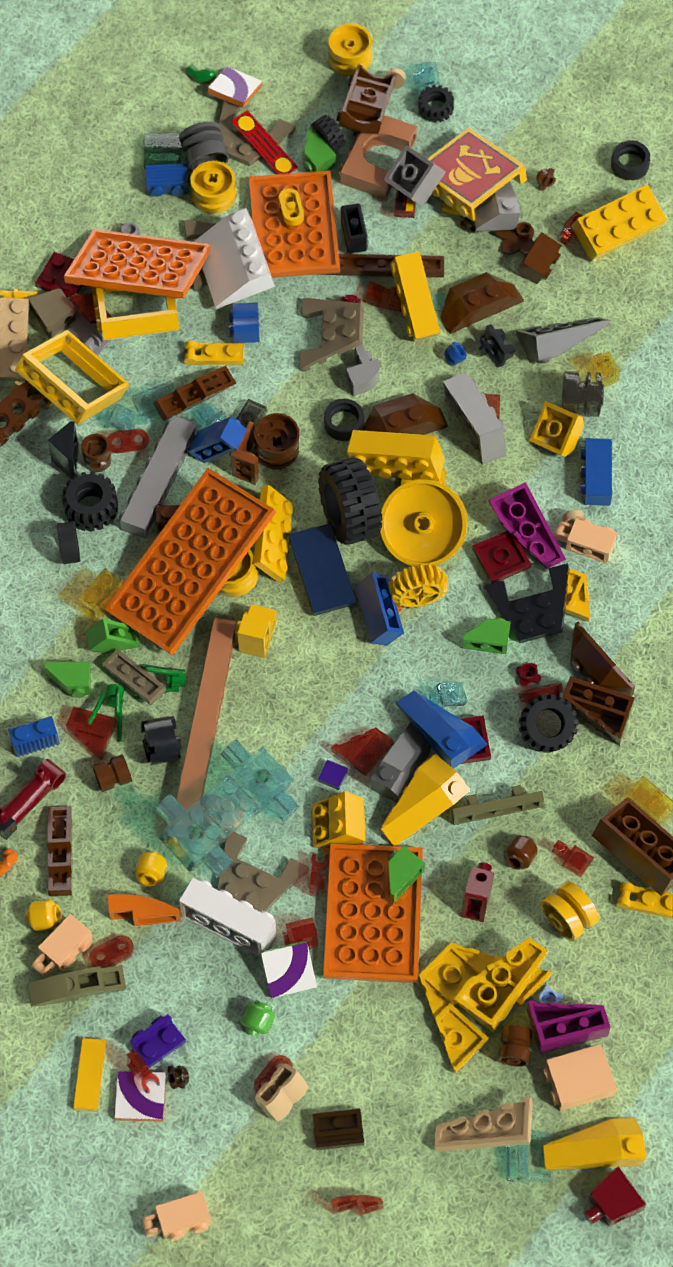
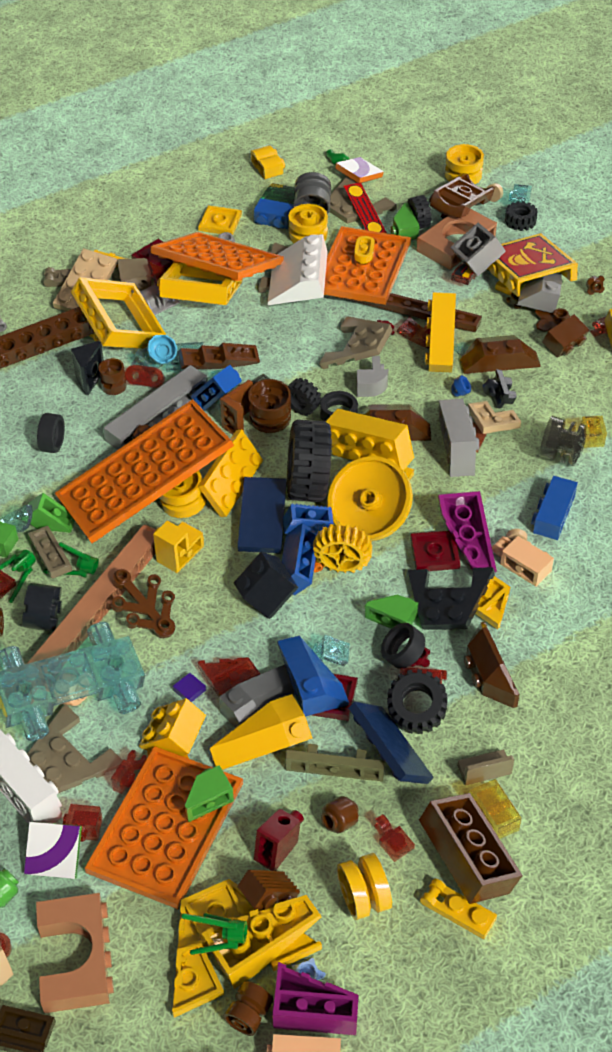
camera: 20 degrees right, 15 degrees down
black tyre [62,471,118,532] -> none
clear yellow brick [77,568,123,623] -> none
yellow plate [184,341,244,365] -> none
blue brick [229,302,260,343] -> none
black brick [340,203,368,254] -> none
wedge [516,317,610,363] -> none
yellow slope [528,401,584,457] -> none
reddish brown wedge [563,676,635,746] -> none
none -> clear light blue tile [0,505,33,533]
none -> nougat arch [36,893,114,1013]
none -> reddish brown plant [111,569,176,639]
none -> medium azure hair [147,335,177,364]
none -> green plant [181,913,248,955]
none -> yellow tile [198,205,242,235]
none -> black slope [233,551,299,619]
none -> reddish brown brick [237,870,300,910]
none -> yellow brick [251,145,285,179]
none -> blue brick [283,503,333,534]
none -> black tyre [288,378,322,416]
none -> dark blue piece [348,702,434,784]
none -> black tyre [381,623,426,669]
none -> dark tan panel [457,749,514,786]
none -> tan plate [468,401,521,434]

